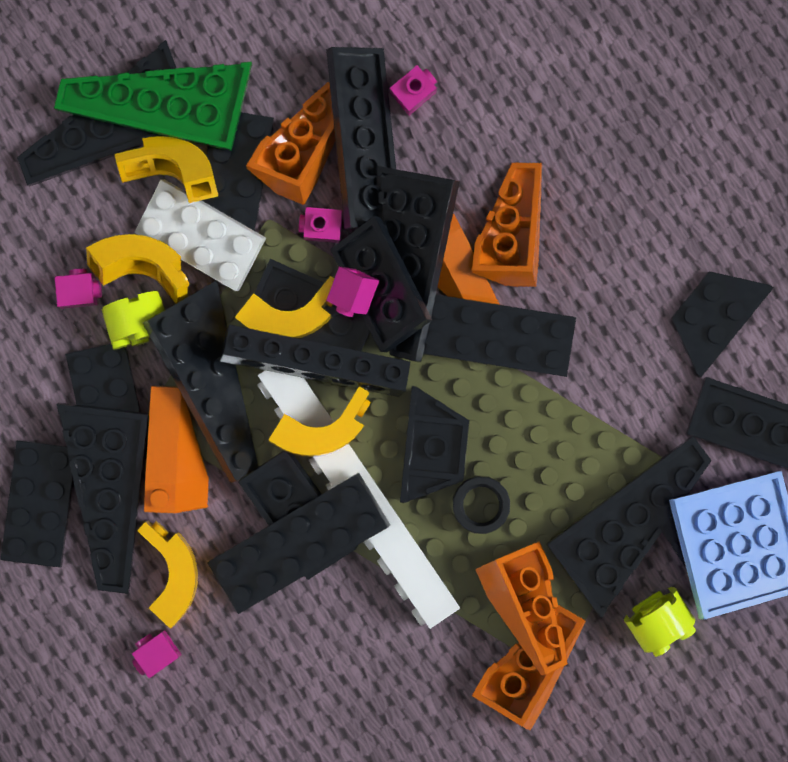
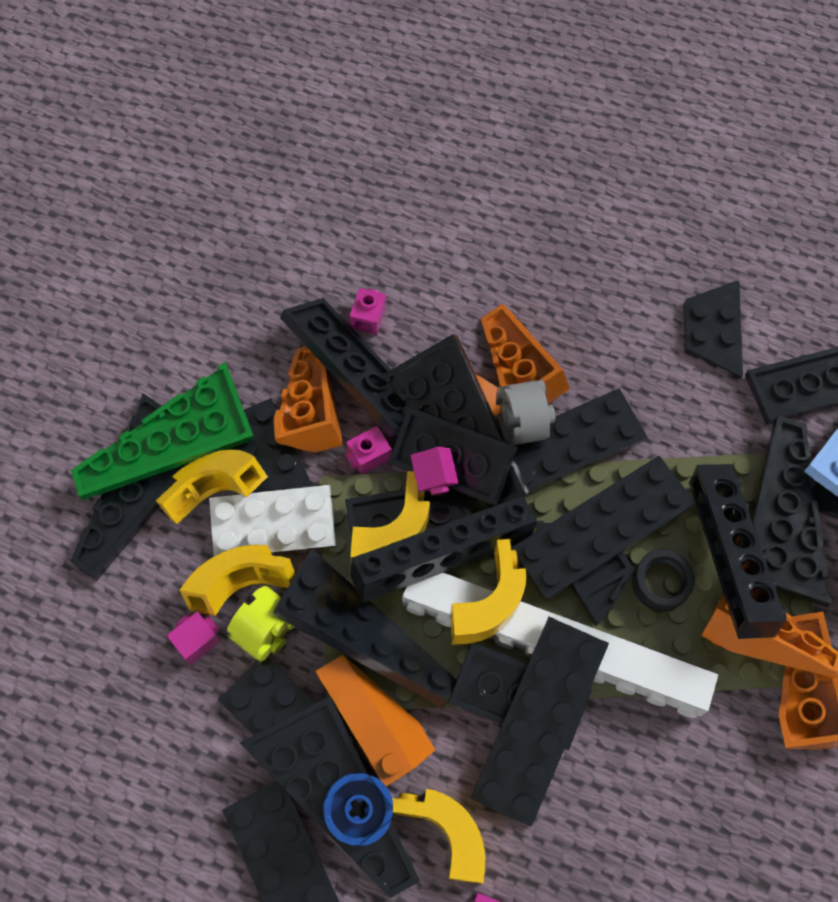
camera: 45 degrees left, 20 degrees down
none -> blue brick [322,773,393,846]
none -> light grey brick [496,380,555,445]
none -> black plate [511,456,696,602]
none -> black brick [689,464,787,639]

